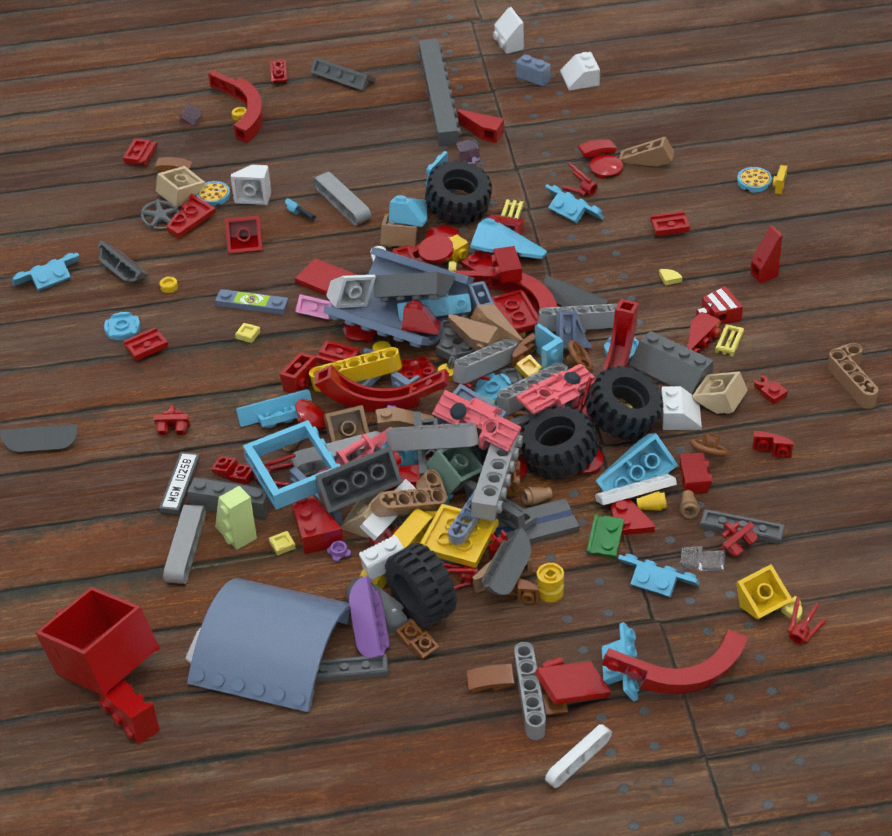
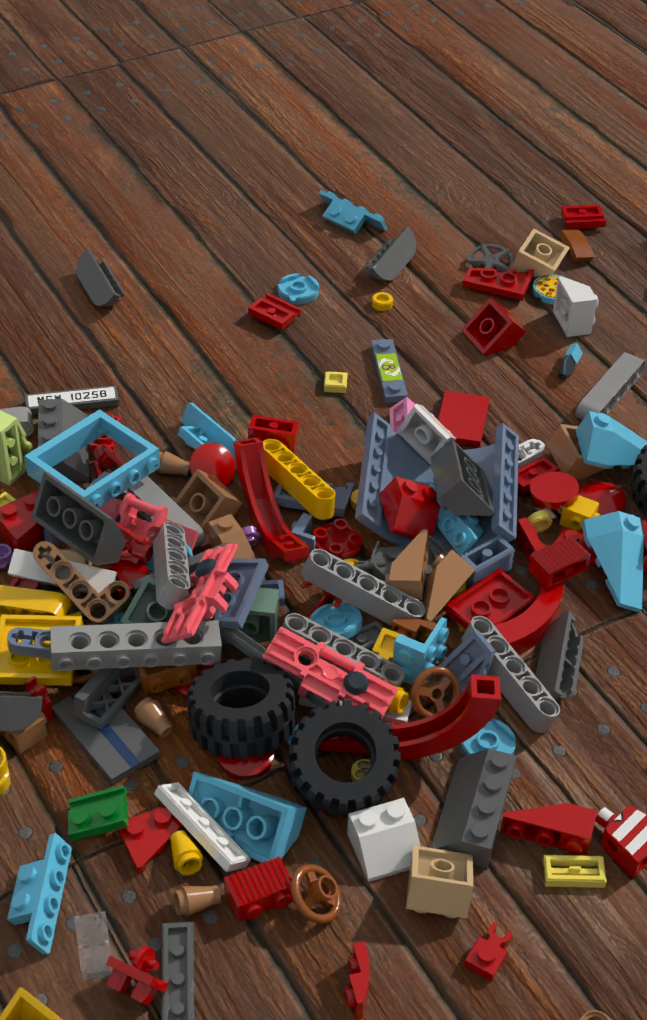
camera: 65 degrees right, 0 degrees up
red hips [153,405,191,436] -> none
red plate [316,340,360,365] -> none

